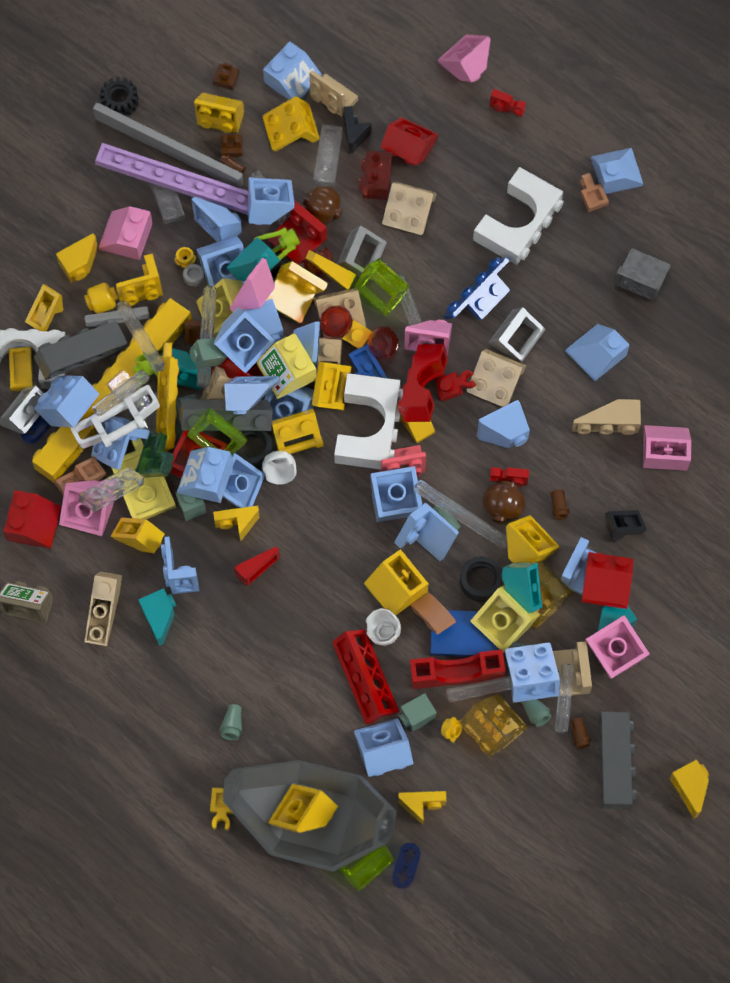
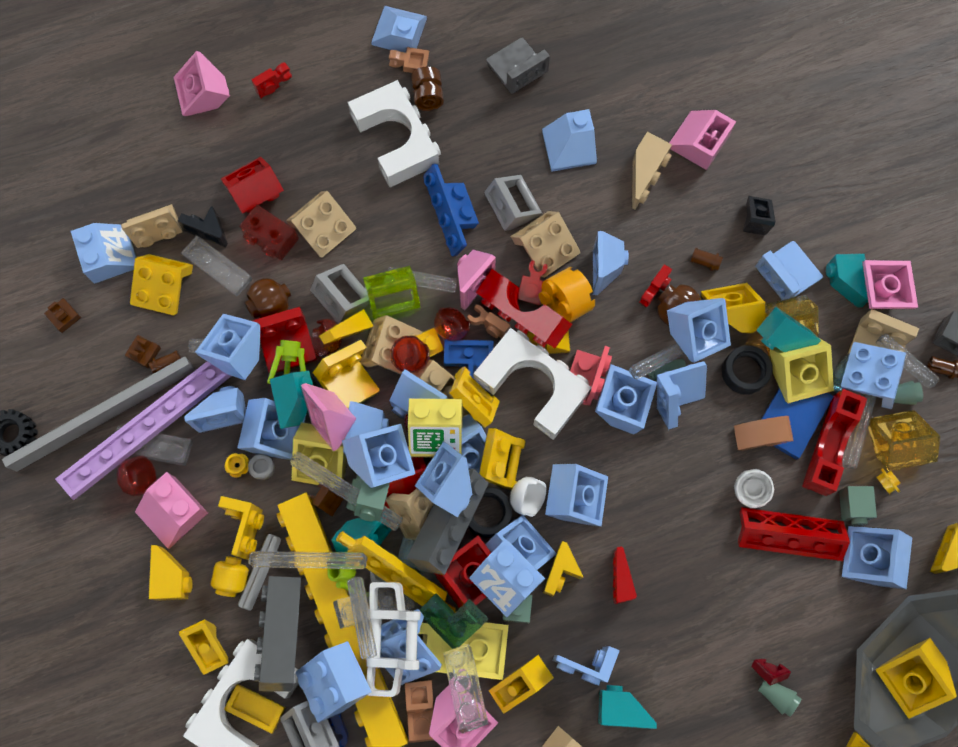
camera: 60 degrees left, 5 degrees up
clear neon green tile [187,408,247,455] -> none
yellow slope [194,93,244,134] -> none
yellow slope [364,549,429,616] -> none
red slope [582,552,634,609] -> none
none -> clear red hair [117,456,157,496]
none -> reddish brown wheel [411,66,444,111]
none -> nougat plate [467,305,510,338]
none -> light orange brick [539,267,595,322]
none -> light blue slope [545,464,608,527]
none -> light blue slope [667,298,731,363]
none -> dark red tile [751,659,791,686]

